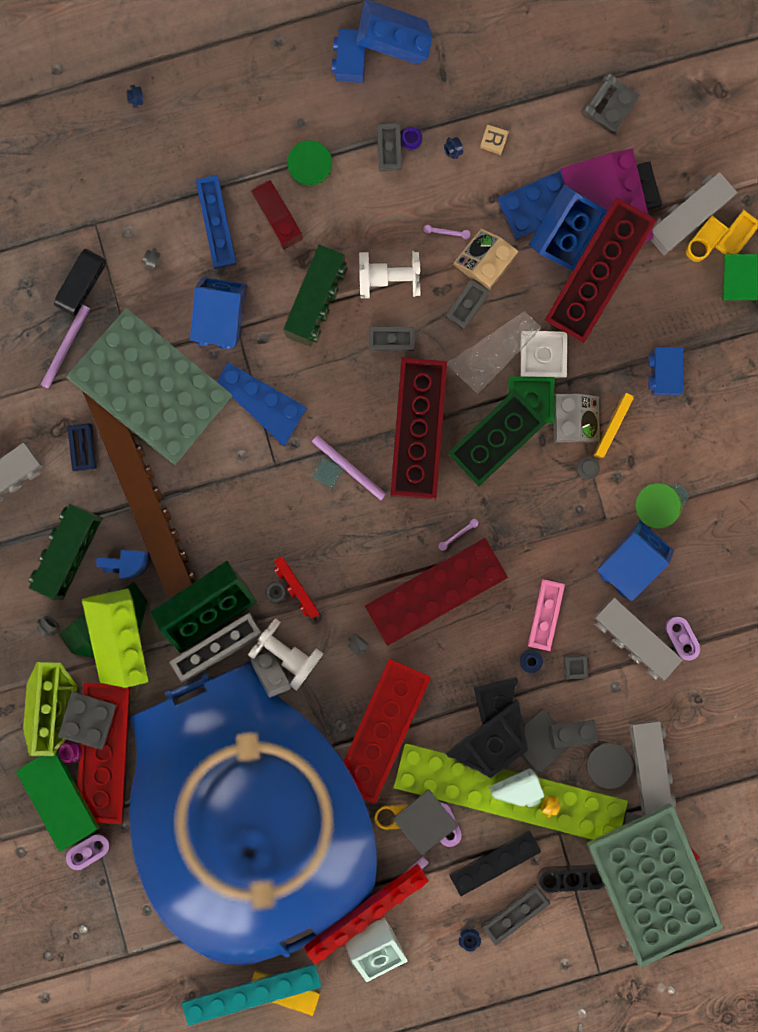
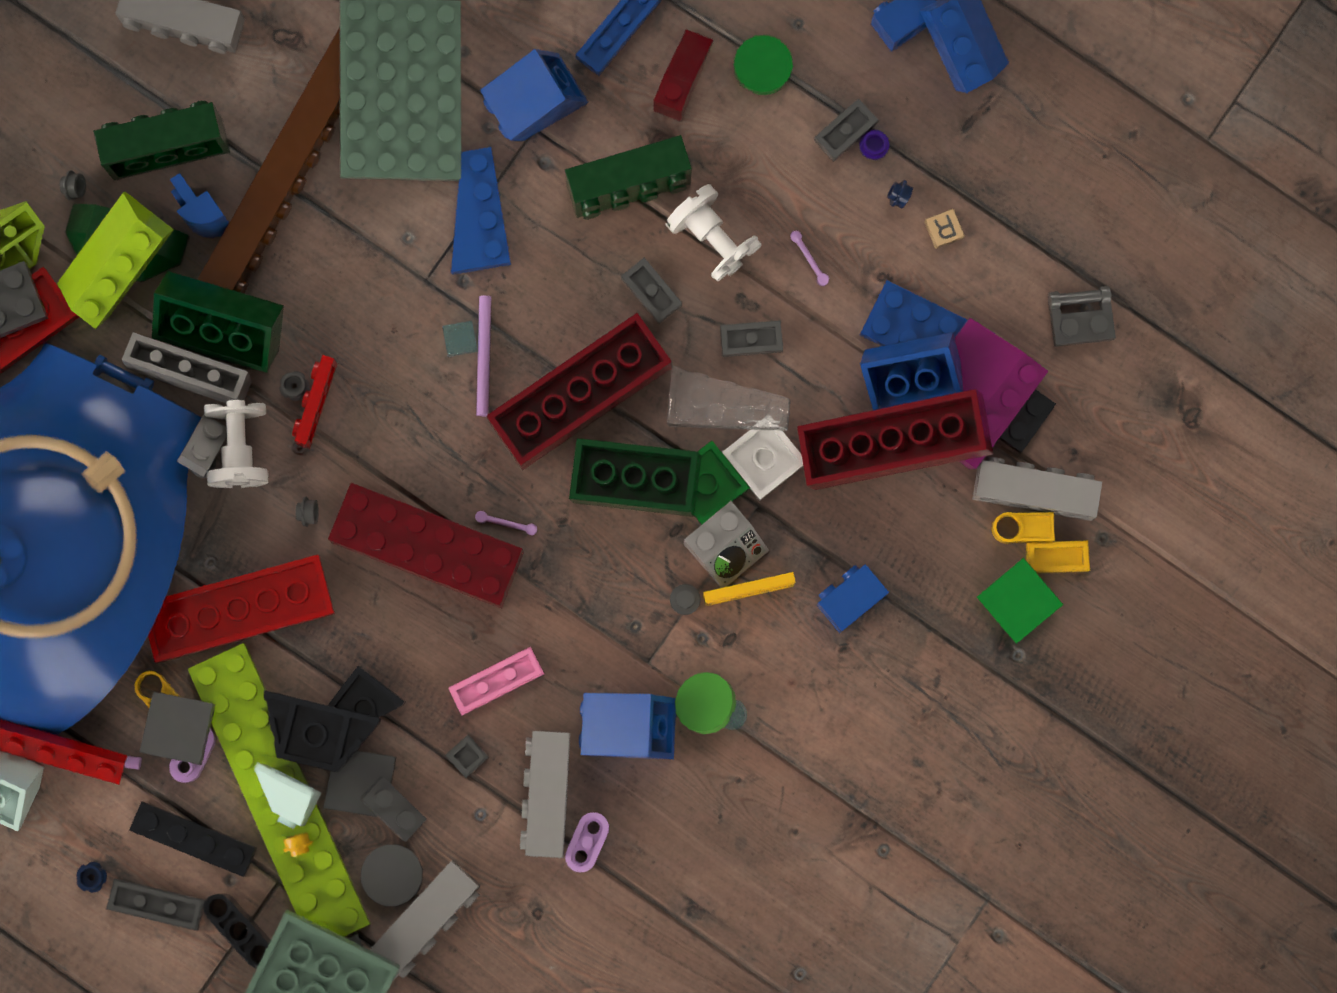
camera: 45 degrees right, 5 degrees down
dark blue tile [67,423,96,472] -> none
tan slope [453,229,519,291] -> none
dark blue plate [520,650,543,673] -> none

